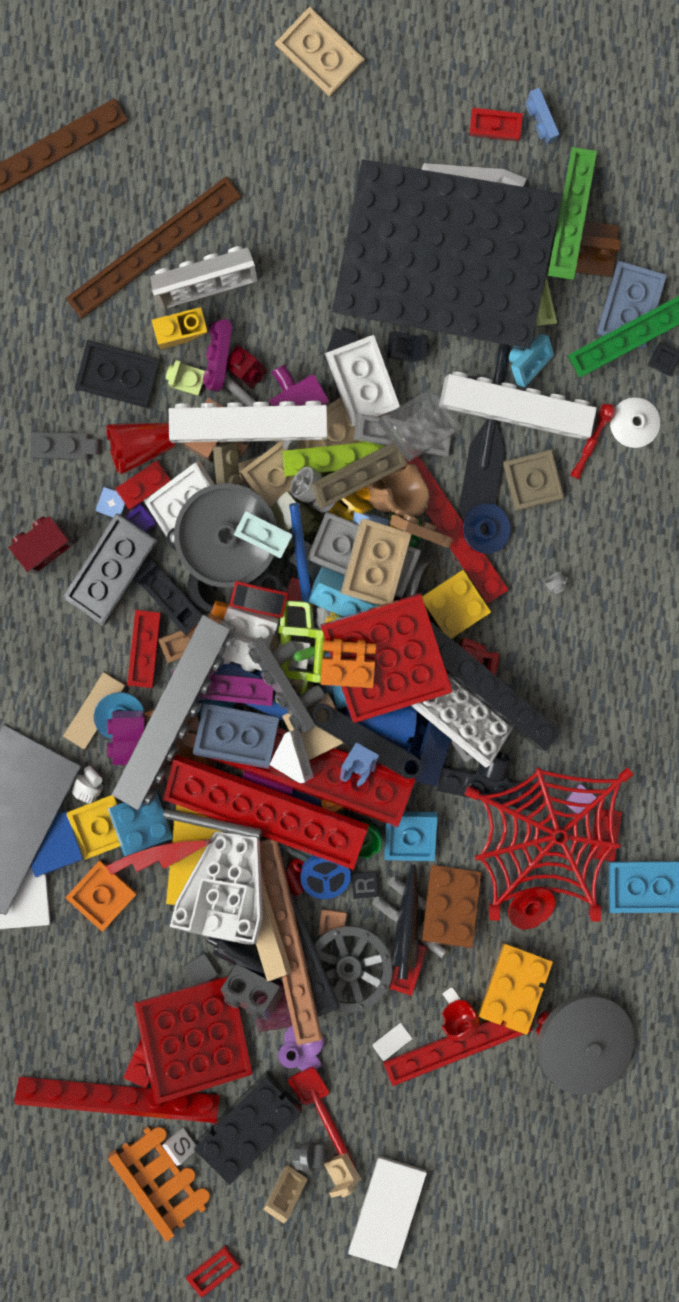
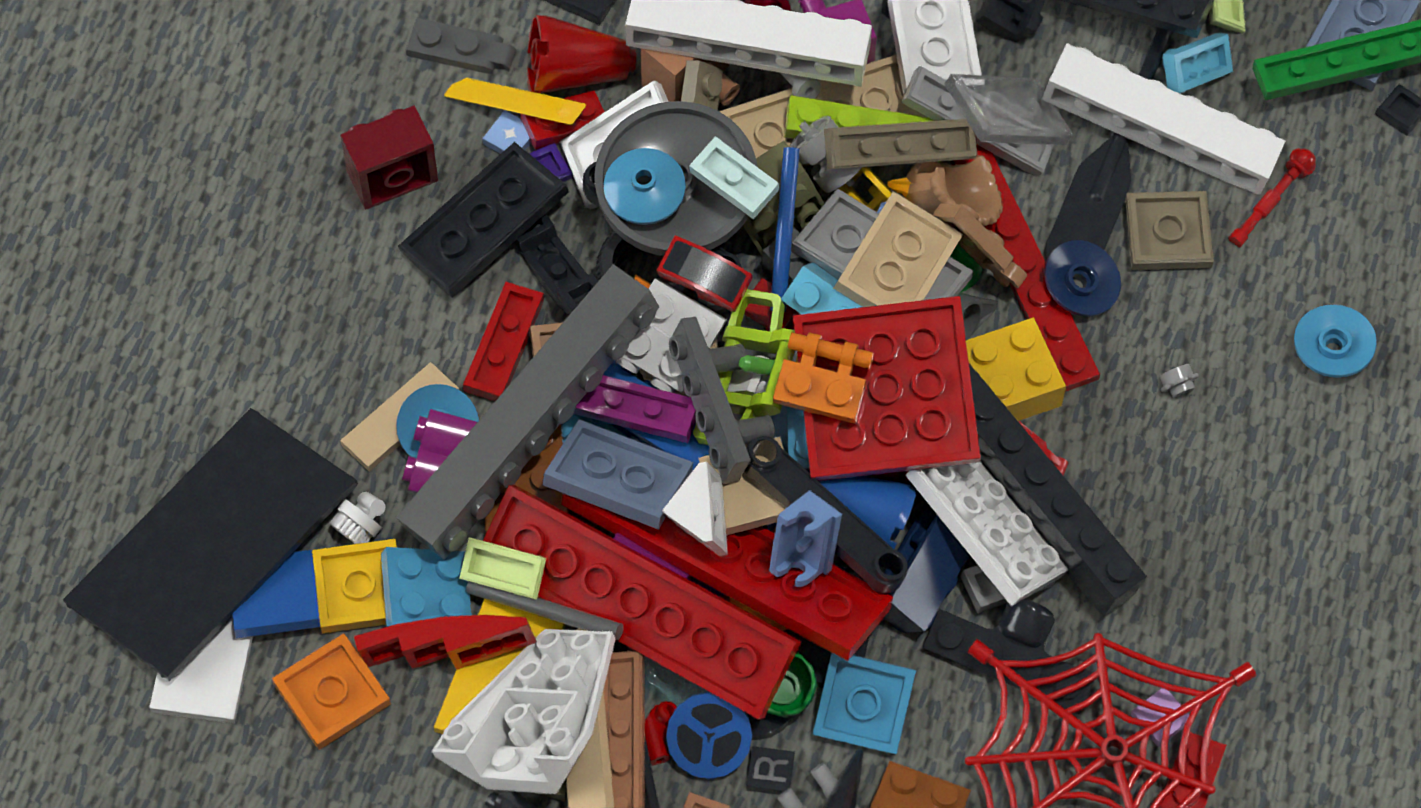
camera: 10 degrees right, 25 degrees down
white dish [610,397,660,448] -> none
none -> yellow sticker [444,77,586,125]
none -> yellowish green tile [460,537,546,599]
none -> dark azure dish [604,148,686,225]
none -> dark azure dish [1294,305,1377,378]

